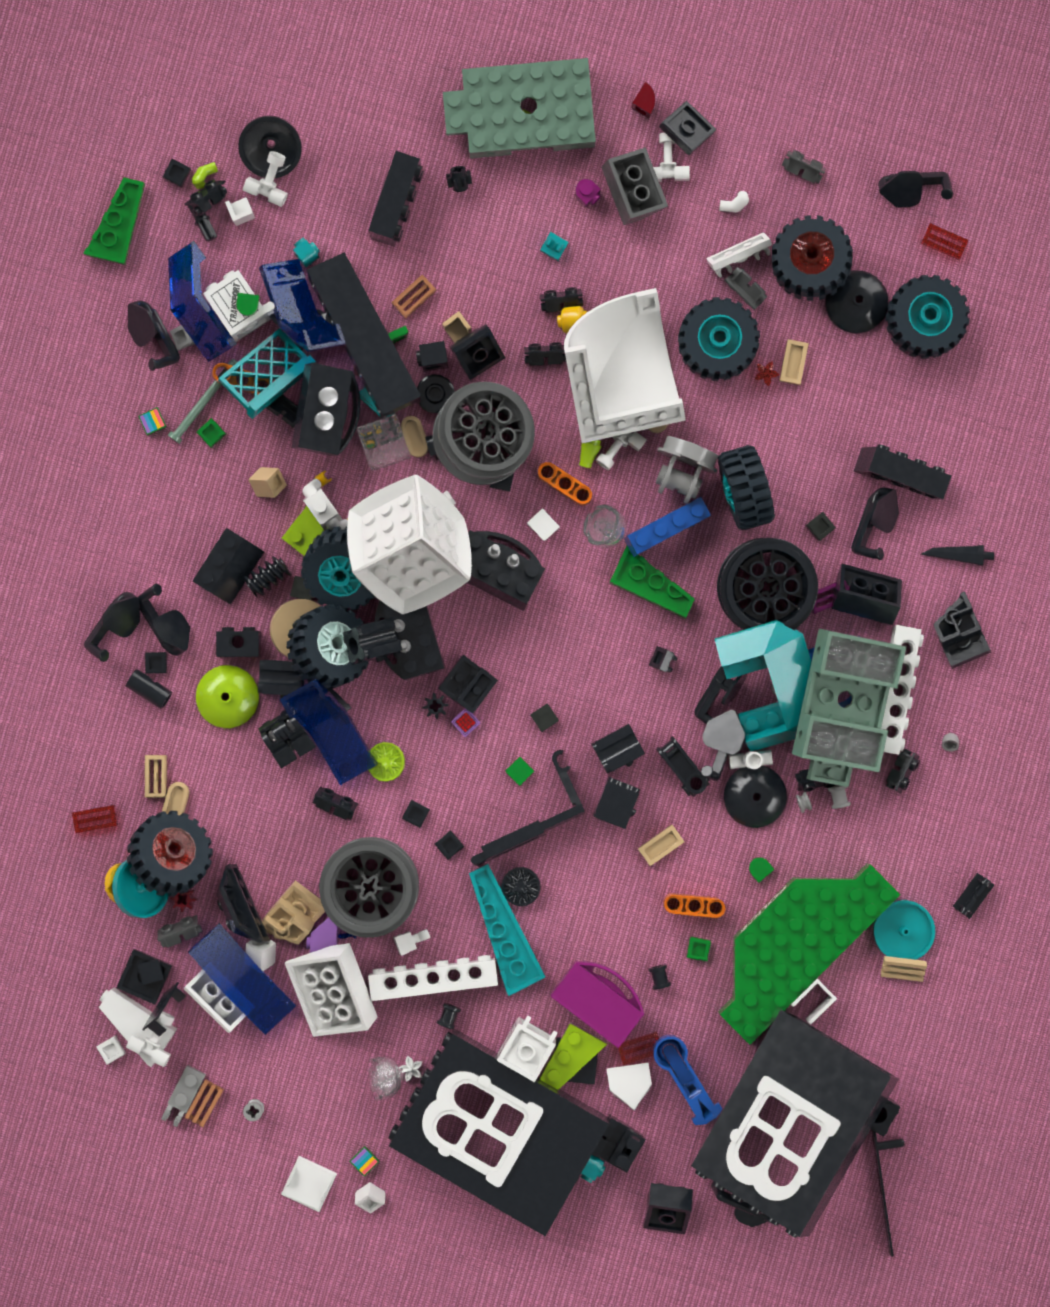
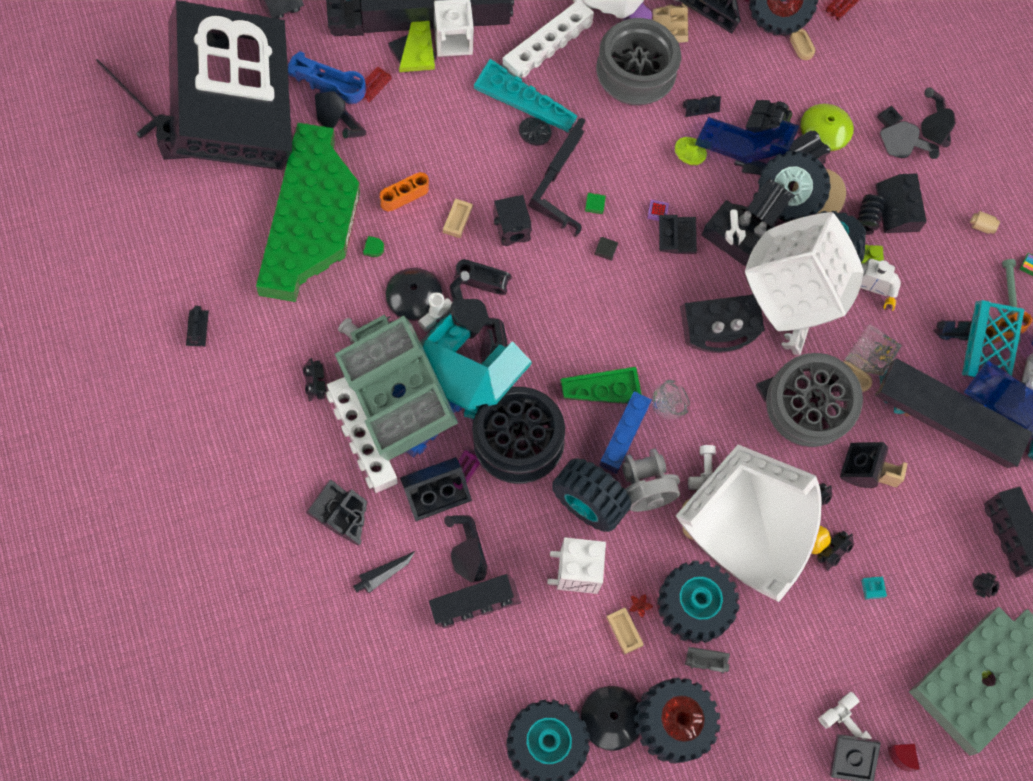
camera: 135 degrees right, 20 degrees down
black pin [125,669,173,709] -> none
tan tile [145,755,167,798] -> none
green tile [196,418,226,448] -> none
black brick [216,627,261,657] -> none
tan panel [248,467,287,498] -> none
black piece [291,363,360,456] -> none
green tile [388,326,408,344] -> none
nougat tile [391,274,437,319] -> none
white piece [393,930,431,956] -> none
black tile [401,800,430,828] -> none
black brick [416,341,449,372] -> none
black wheel [417,374,455,414] -> none
black gear [422,693,449,719] -> none
black tile [435,830,464,860] -> none
black bush [437,1003,461,1030] -> none
white panel [527,508,560,541] -> none
orange beam [538,462,592,506] -> none
magenta piece [550,960,644,1048] -> none
magenta plate [575,179,601,207] -> none
lime cone [579,440,602,468] -> none
black piece [591,724,645,774] -> none
dark grey slope [601,147,668,225] -> none
white slope [607,1063,652,1110] -> none
black bush [648,964,671,990] -> none
black tile [649,646,677,672] -> none
green tile [686,936,711,961] -> none
white plate [706,232,772,277] -> none
white arm [719,191,749,213] -> none
white piece [791,979,837,1025] -> none
light grey bush [796,792,812,813] -> none
pearl dark grey tile [806,512,836,541] -> none
teal piece [873,900,935,960] -> none
tan tile [881,956,927,982] -> none
light grey hinge [942,733,959,752] -> none
none -> black piece [315,91,367,139]
none -> white container [547,537,606,594]
none -> white bar [725,209,746,245]
none -> tan brick [970,211,1000,234]

